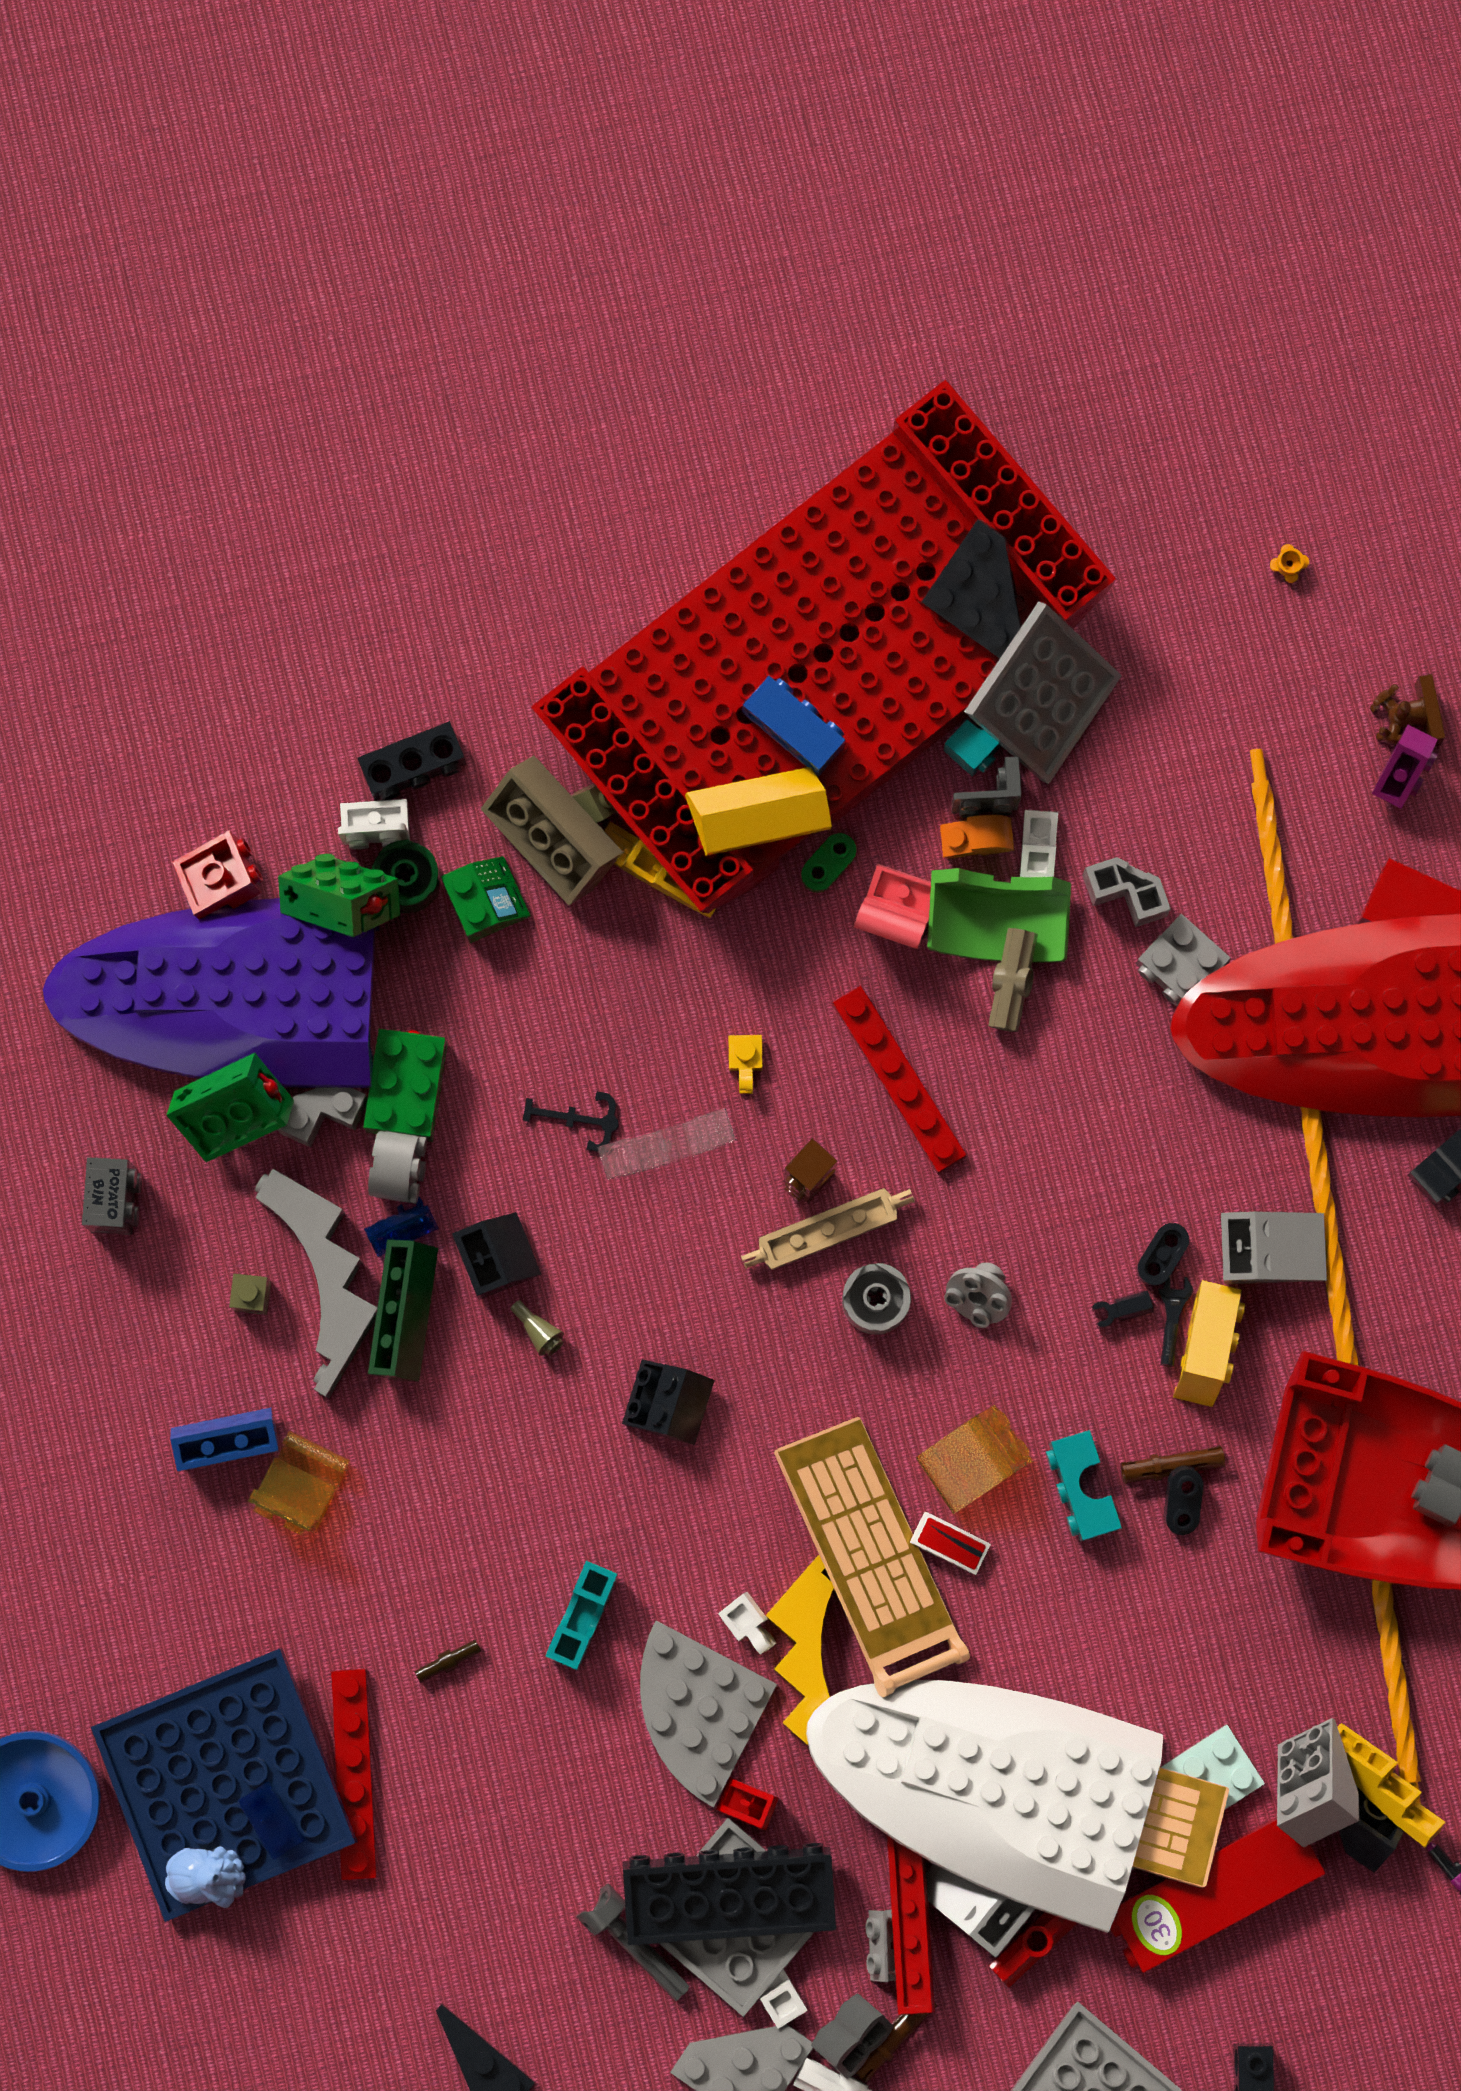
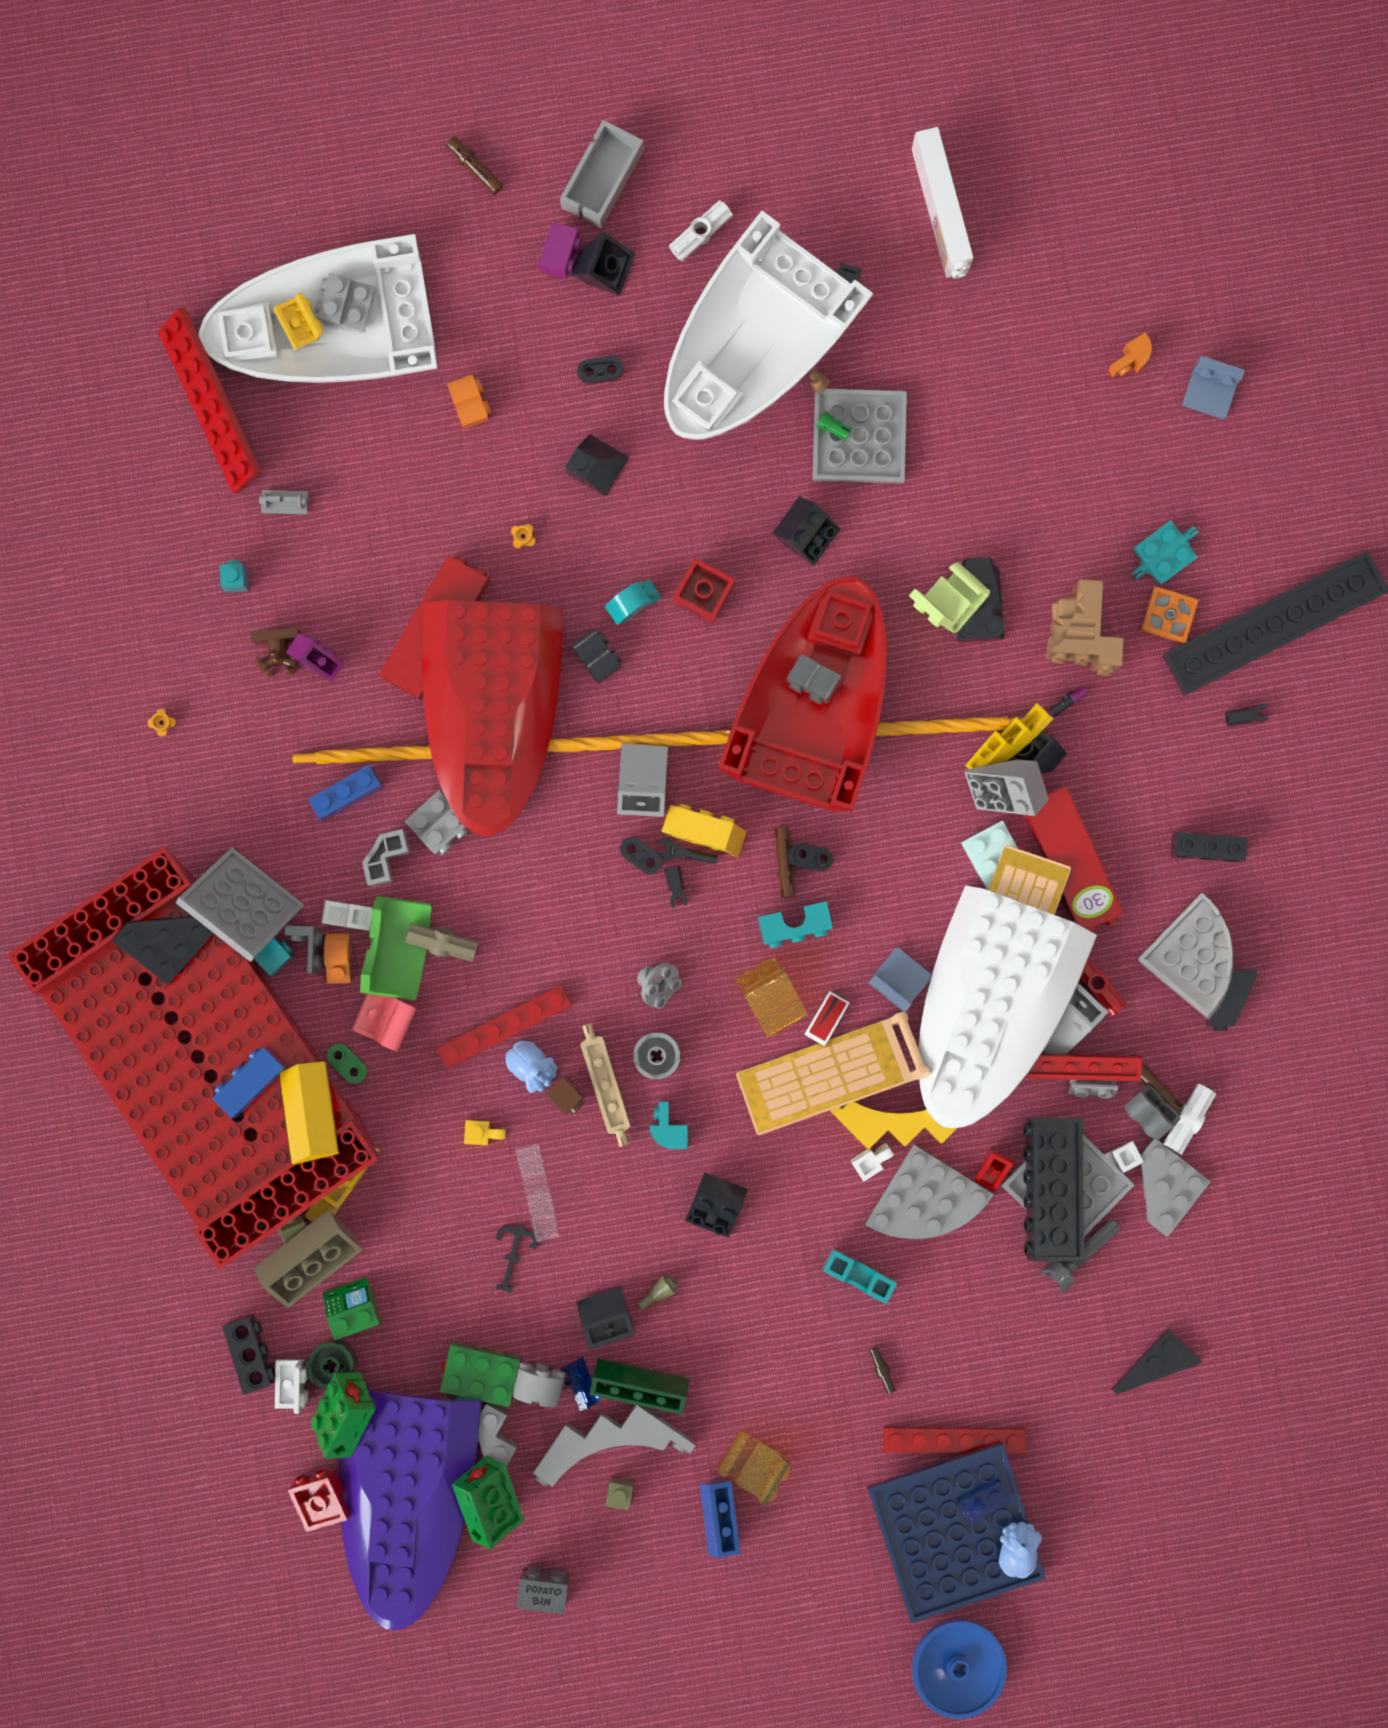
camera: 85 degrees left, 5 degrees up
none -> blue brick [308,765,384,822]
none -> light blue hair [506,1041,557,1093]
none -> teal brick [650,1101,688,1149]
none -> sand blue bracket [867,947,932,1012]

